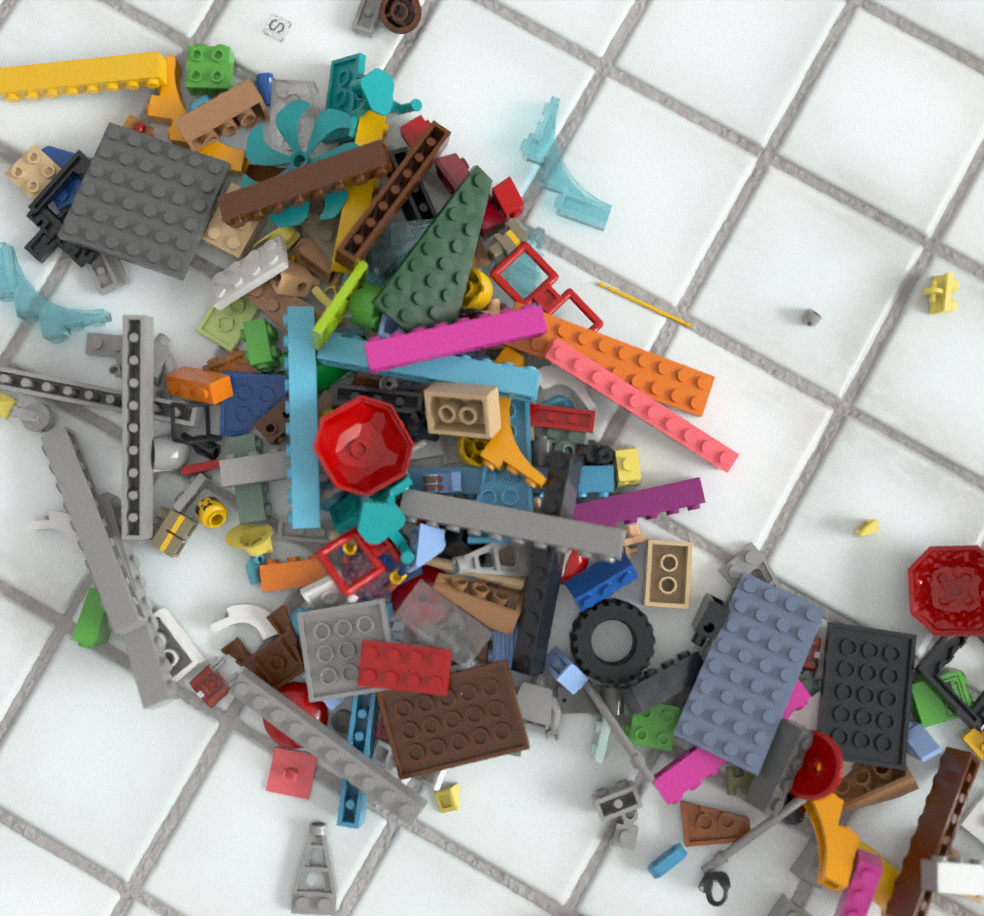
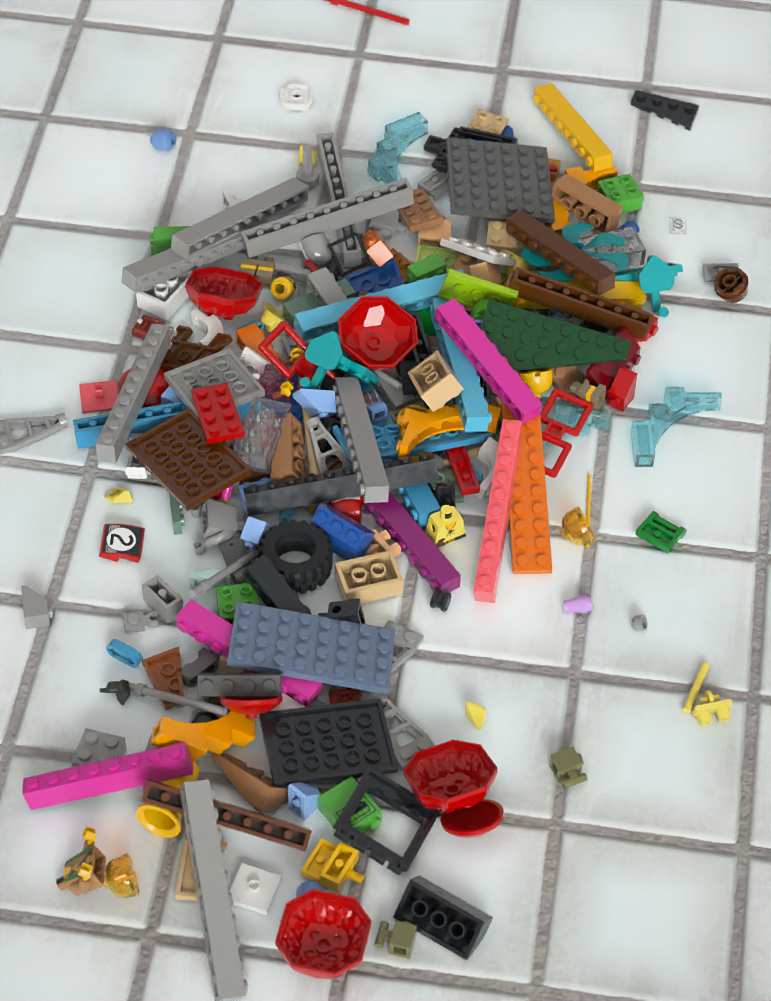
camera: 65 degrees right, 35 degrees down
none -> slope [99,524,145,563]
none -> dark grey leg [182,647,218,687]
none -> red rock [185,266,264,320]
none -> light grey plate [373,693,435,771]
none -> medium nougat plate [397,188,444,233]
none -> light nougat torso [418,214,451,249]
none -> black wheel [430,589,452,612]
none -> olive brick [549,747,588,789]
none -> clear yellow cylinder [560,506,595,546]
none -> lavender cone [563,594,593,613]
none -> green plate [635,511,687,553]
none -> light yellow bar [683,663,709,714]

